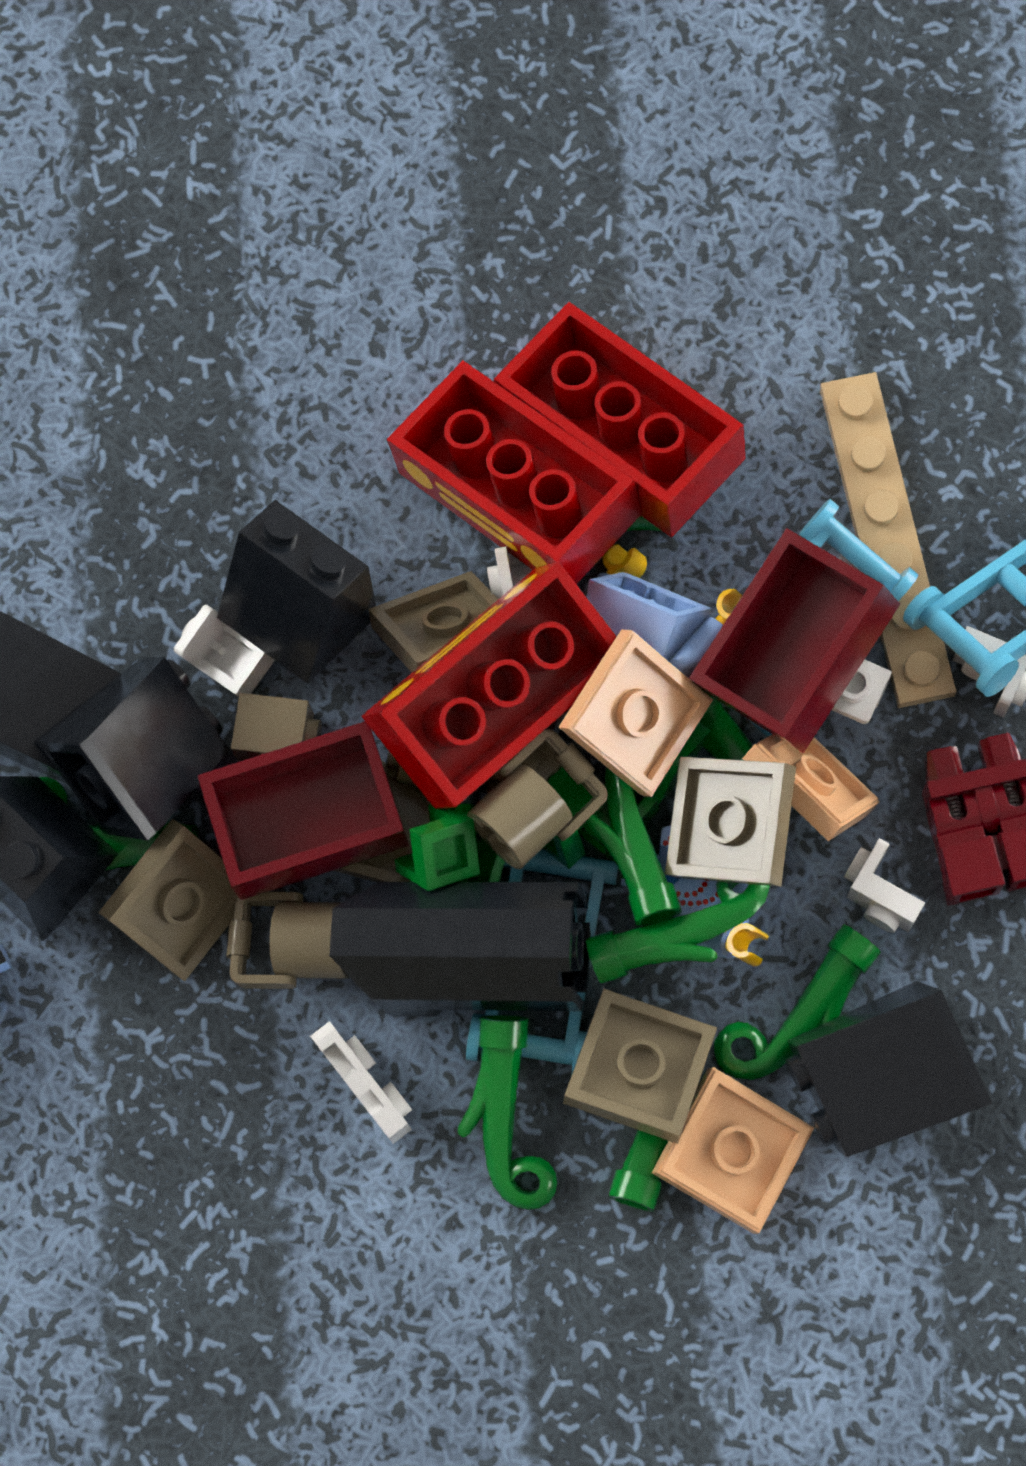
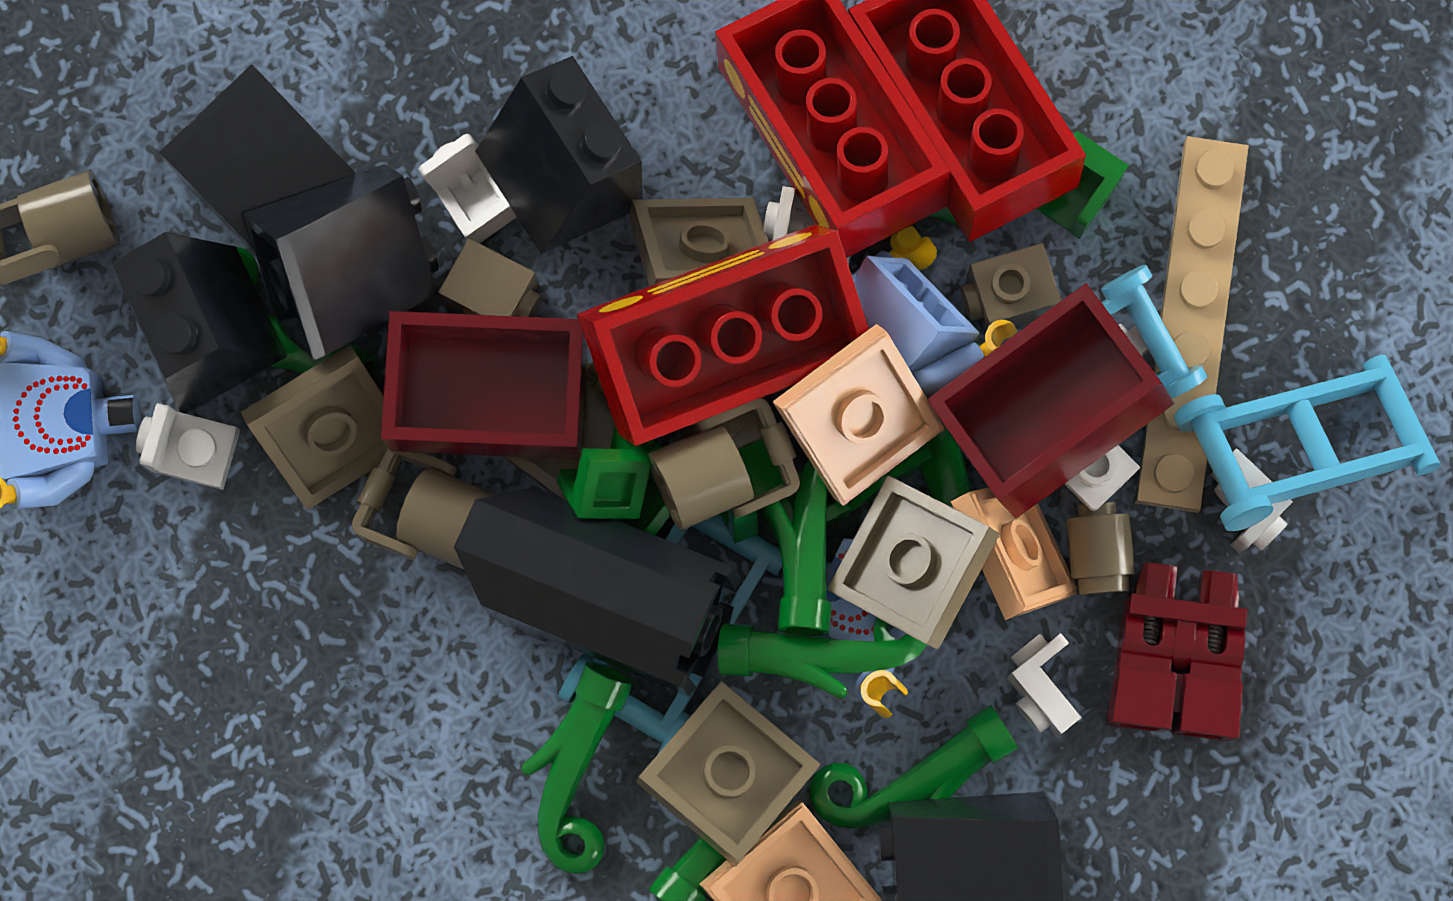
camera: 15 degrees right, 5 degrees up
white wing [310,1021,412,1144] -> none
none -> white bracket [136,403,240,490]
none -> dark tan brick [960,243,1062,335]
none -> green panel [1036,131,1129,239]
none -> dark tan brick [1066,502,1135,595]

